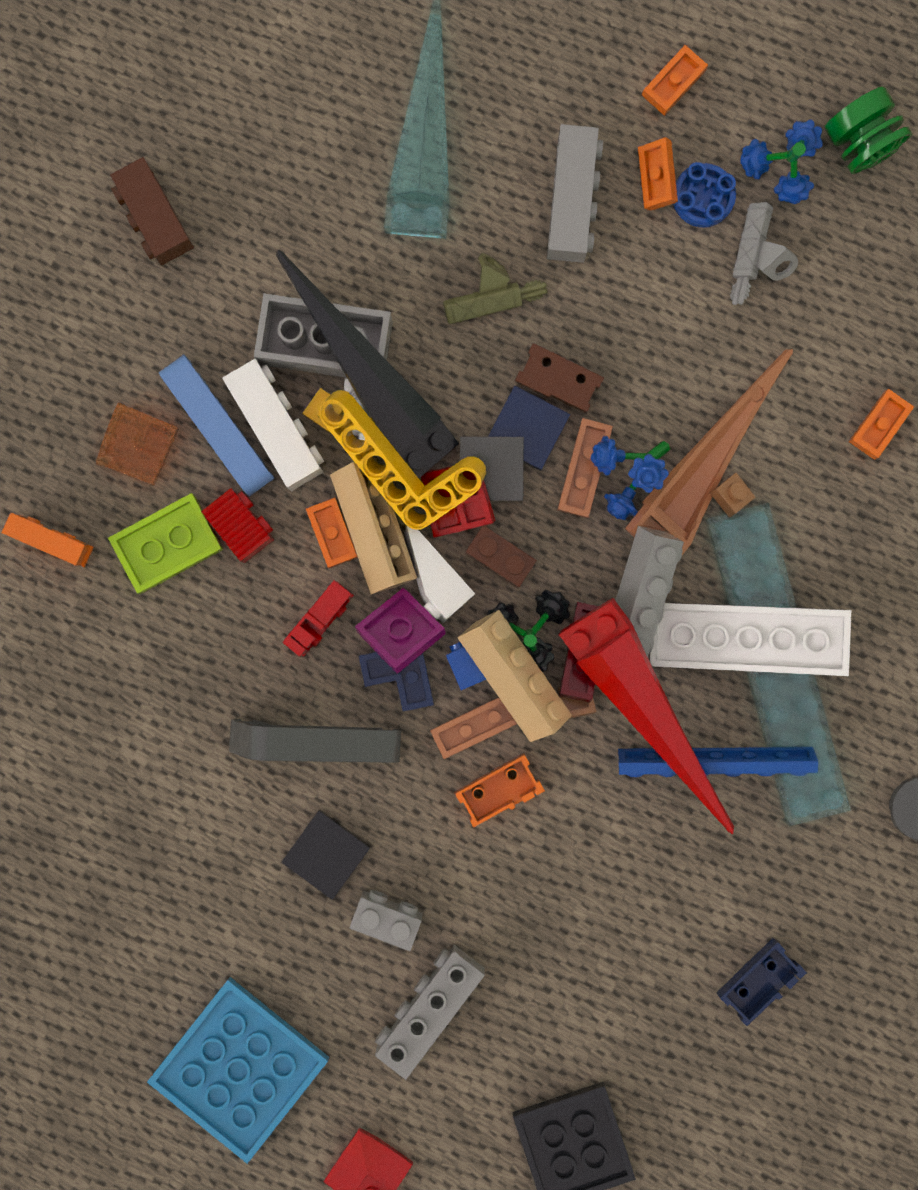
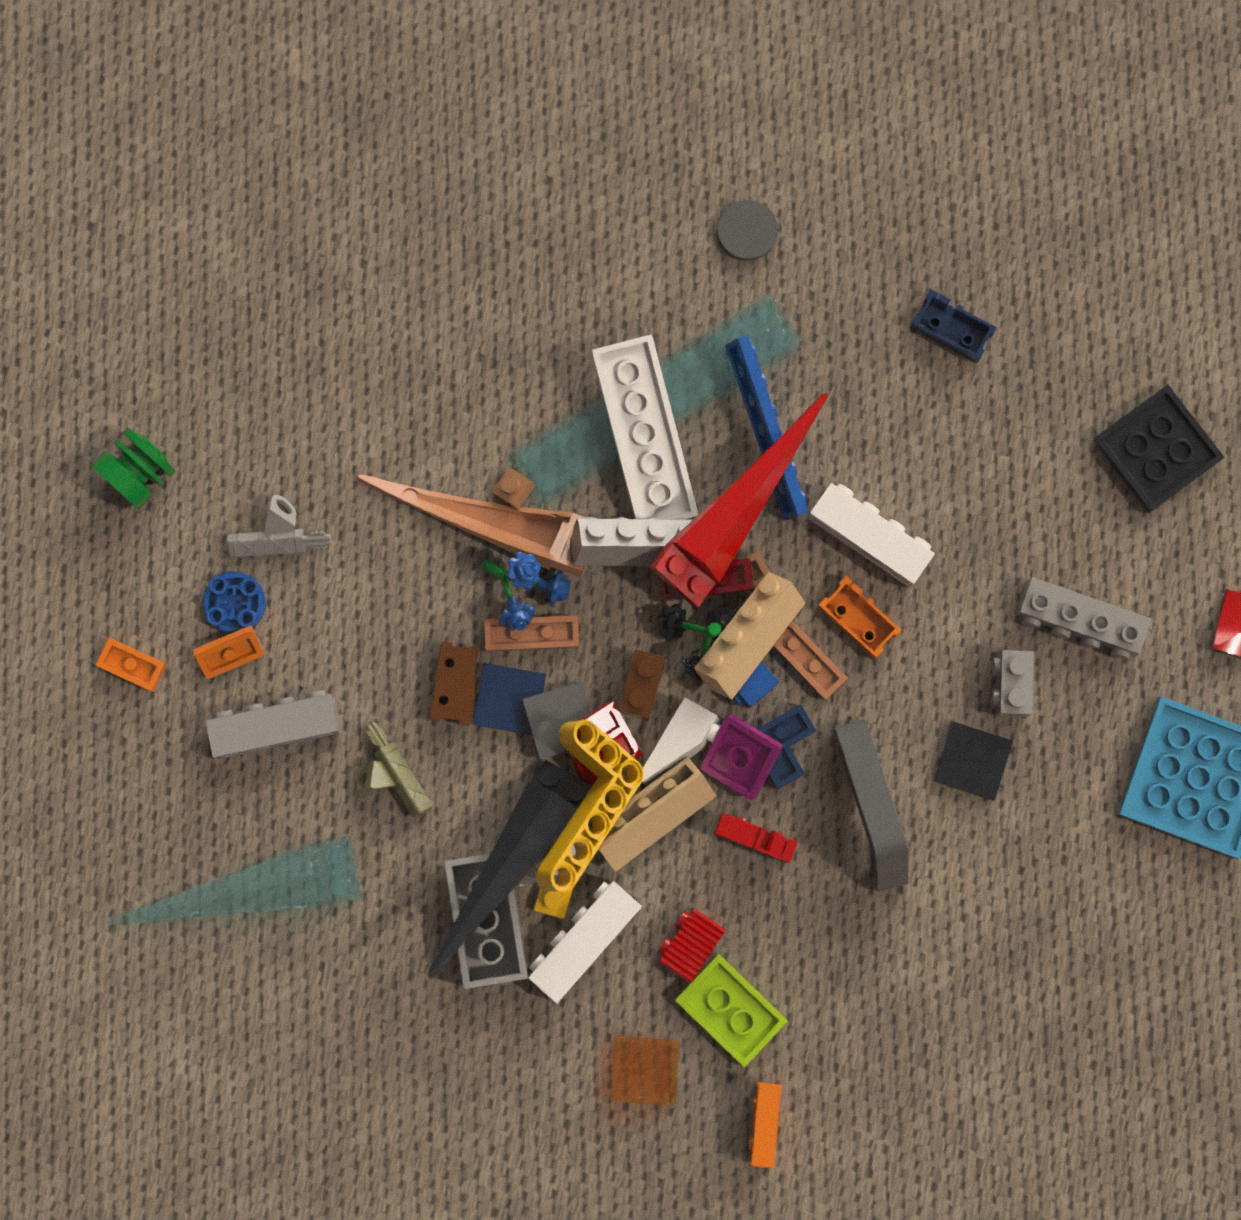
camera: 110 degrees left, 5 degrees down
reddish brown brick [110,157,194,266] -> none
medium blue beam [158,354,274,497] -> none
orange plate [306,498,358,568] -> none
blue plant [740,119,823,204] -> none
orange plate [849,389,914,460] -> none
none -> white brick [808,483,935,588]

